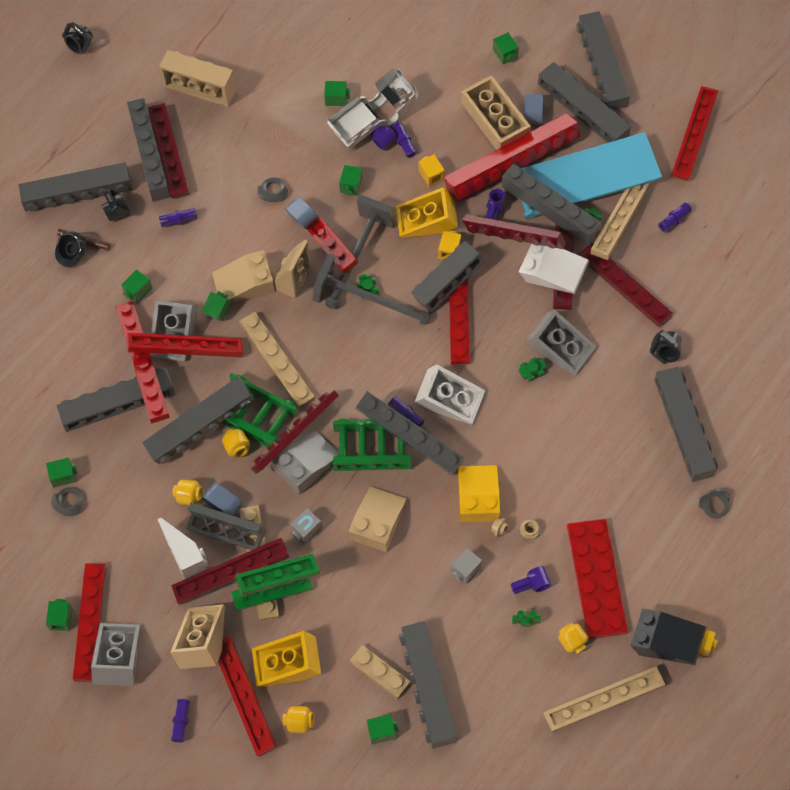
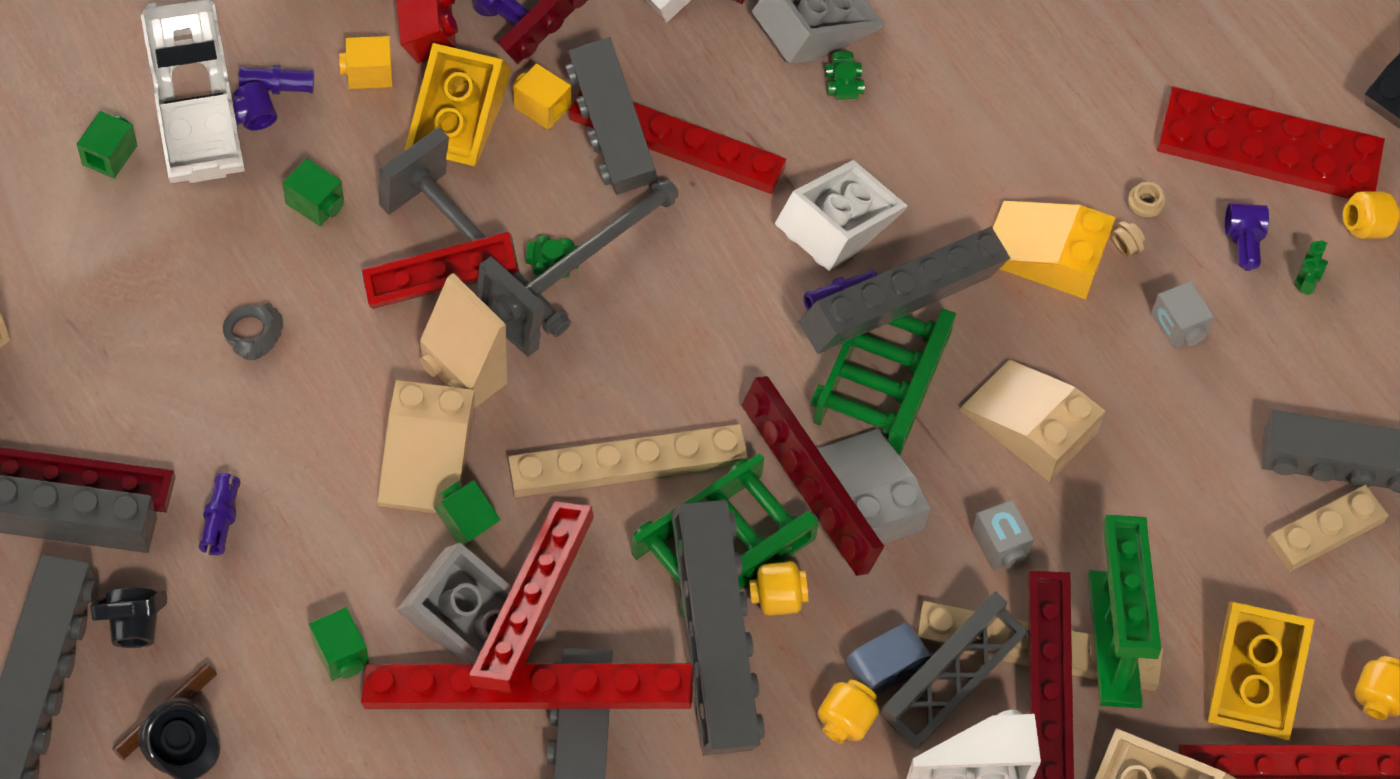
camera: 75 degrees left, 5 degrees down
sand blue beam [285,196,318,229] -> none

